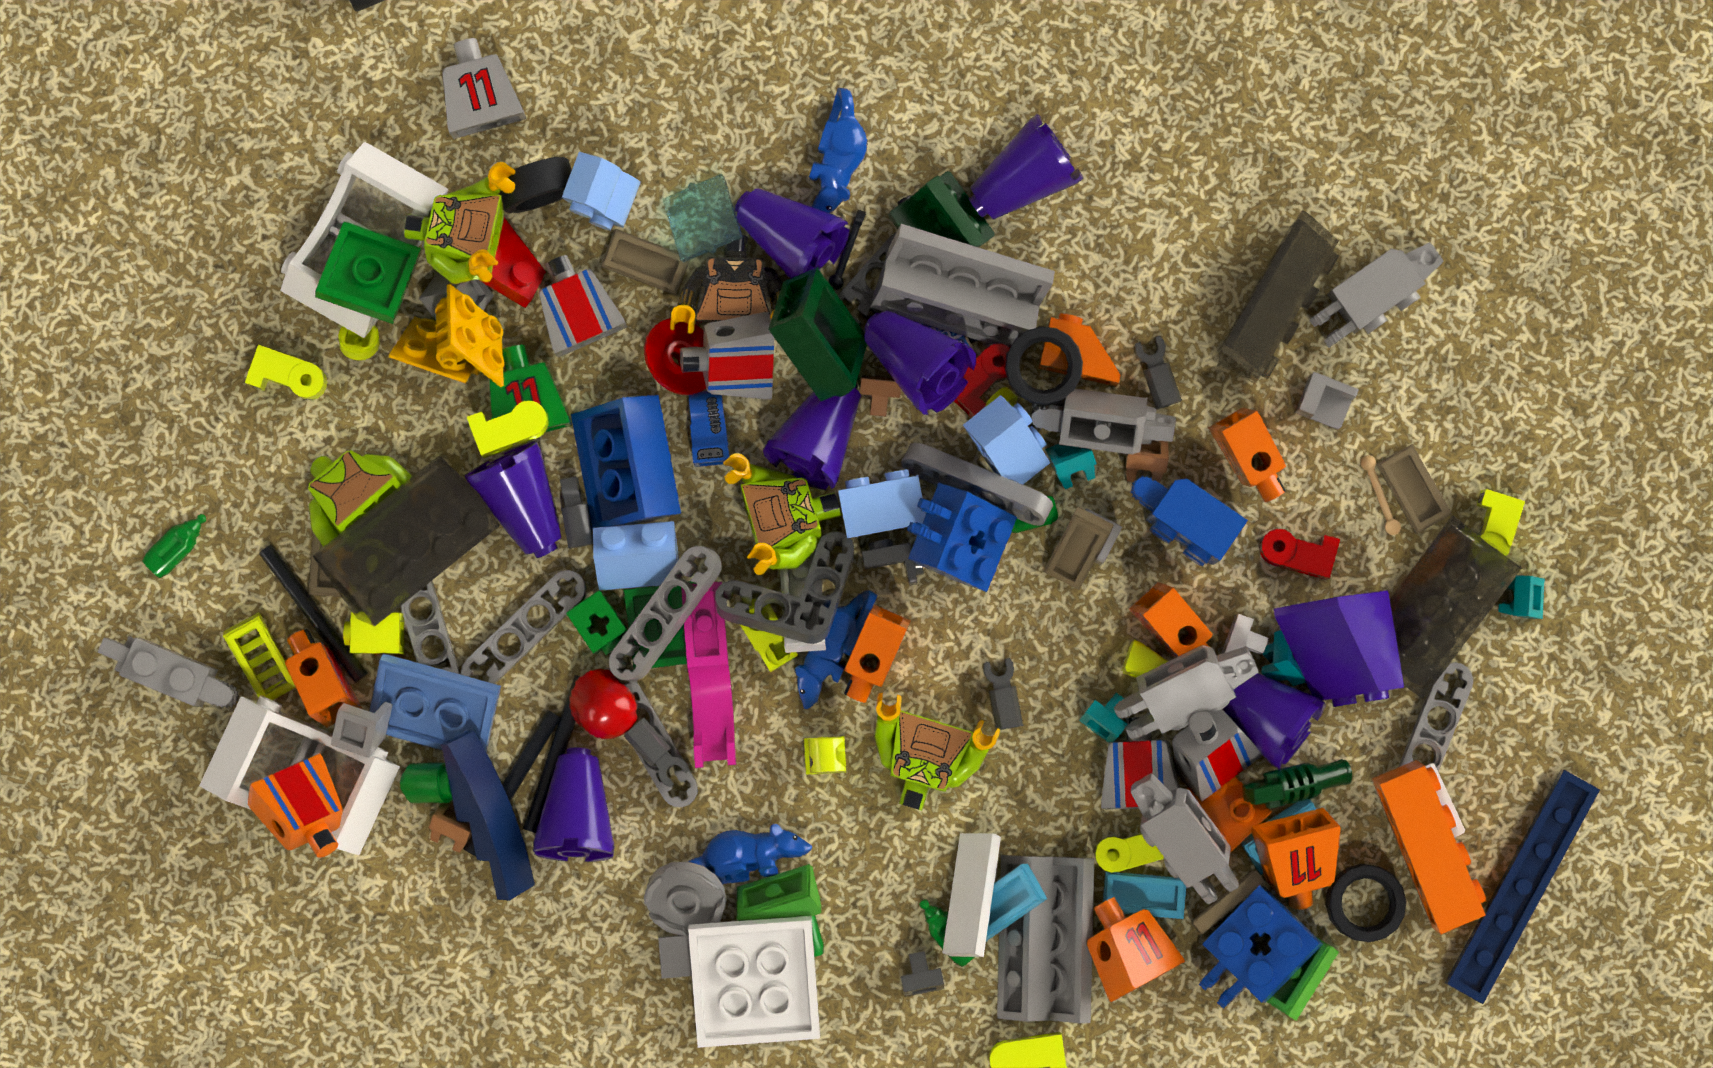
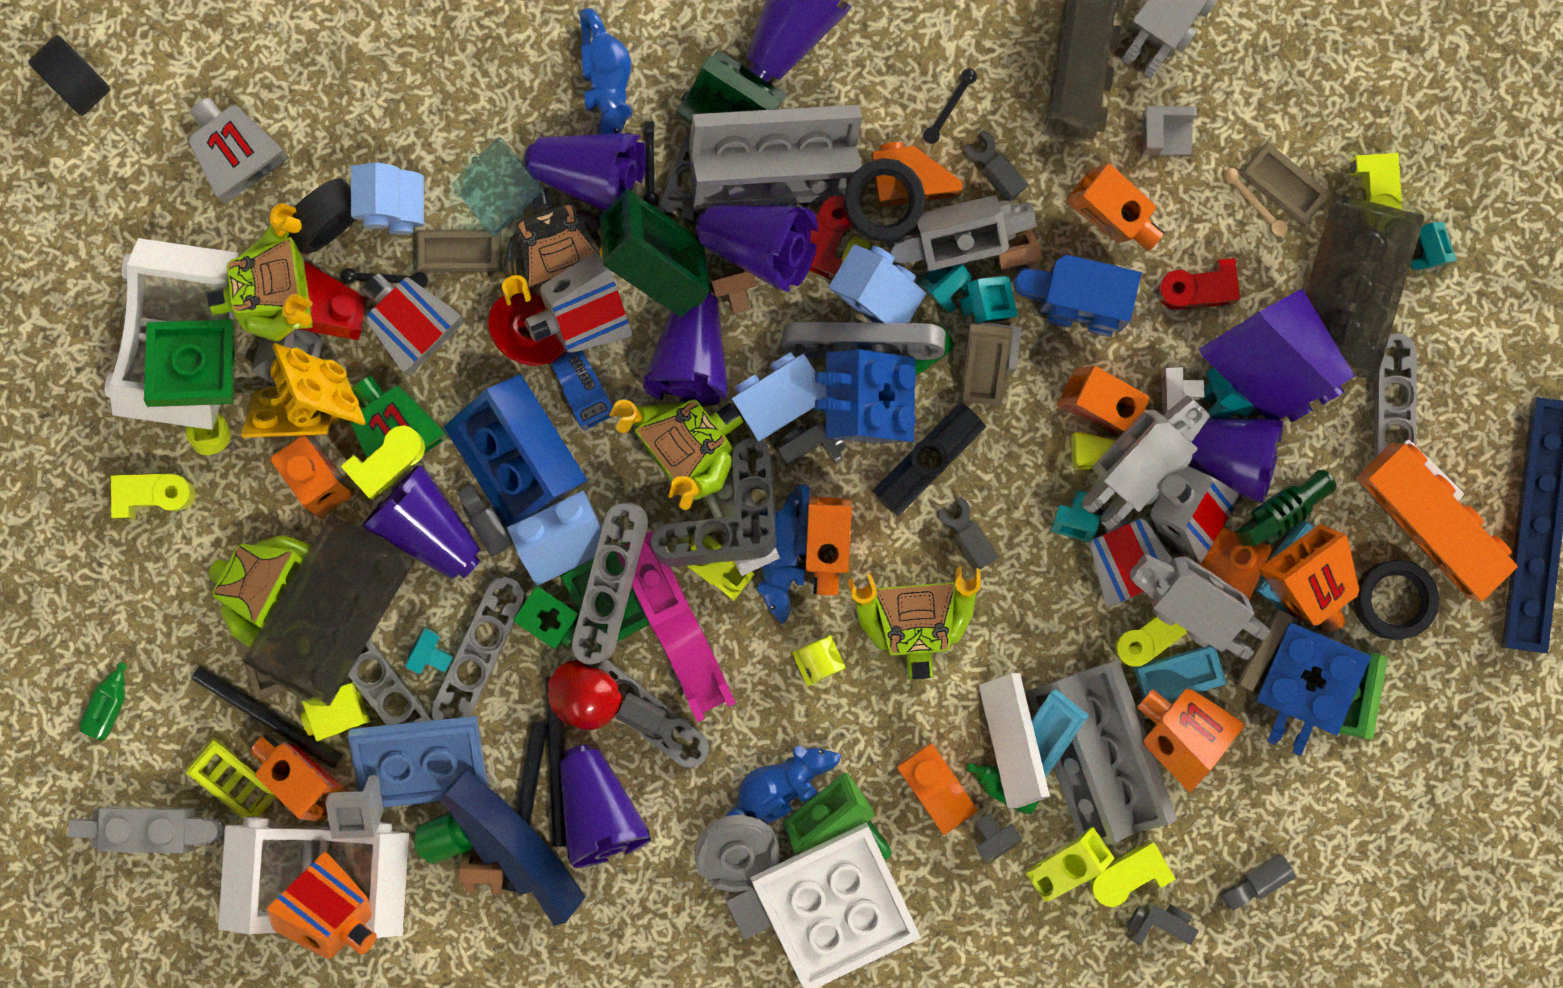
camera: 20 degrees left, 0 degrees up
none -> orange torso [270,435,355,519]
none -> black hinge [340,268,428,287]
none -> teal tile [404,626,453,674]
none -> black piece [872,401,987,517]
none -> orange slope [895,742,978,835]
none -> black hinge [923,68,977,144]
none -> teal tile [960,275,1018,324]
none -> neon yellow leg [1025,827,1115,902]

